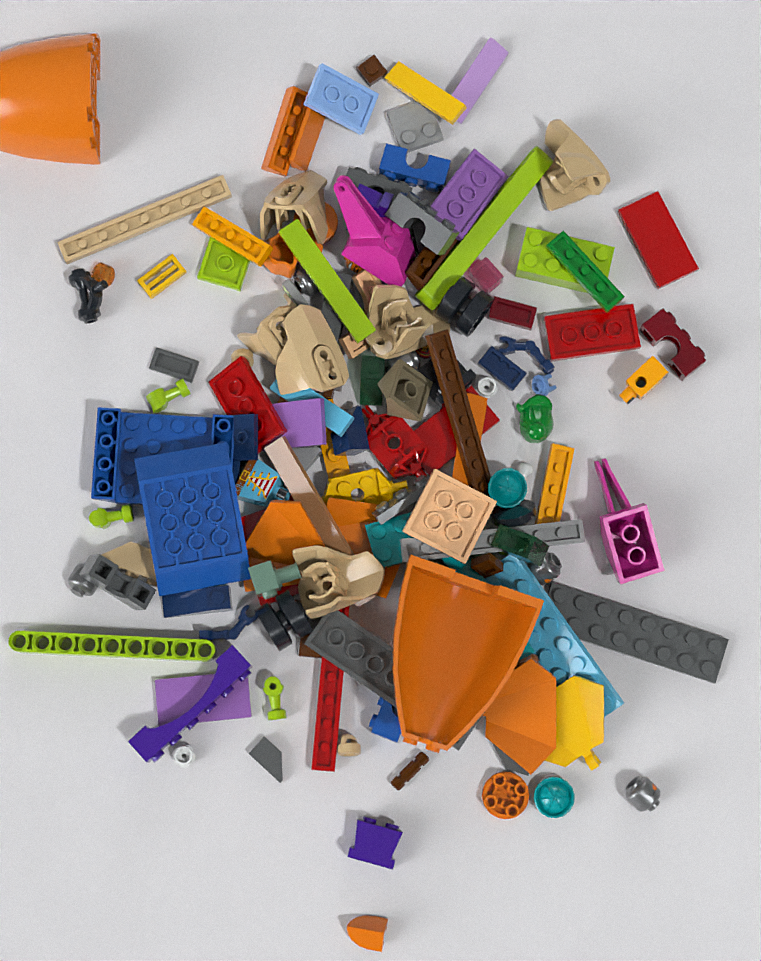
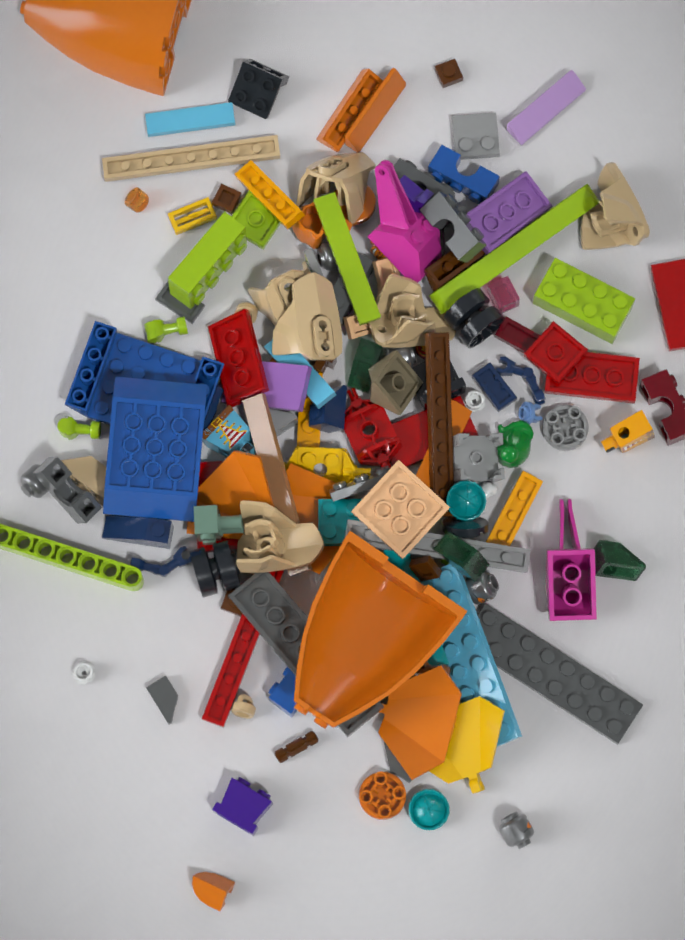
camera: 20 degrees right, 5 degrees down
black piece [68,268,108,324] -> none
dark purple arch [128,645,253,763] -> none
medium lavender tile [155,674,252,726] -> none
dark blue plate [234,414,258,461] -> none
lime leg [263,676,287,721] -> none
light blue plate [303,63,379,135] -> none
yellow tile [385,61,467,125] -> none
green tile [546,231,625,313] -> none
none -> medium azure tile [145,102,235,137]
none -> lime brick [168,211,247,309]
none -> reddish brown plate [212,184,242,214]
none -> black bracket [228,59,290,119]
none -> light grey panel [452,433,505,482]
none -> red tile [524,321,588,384]
none -> light grey tile [543,405,589,451]
none -> clear green slope [594,540,646,581]

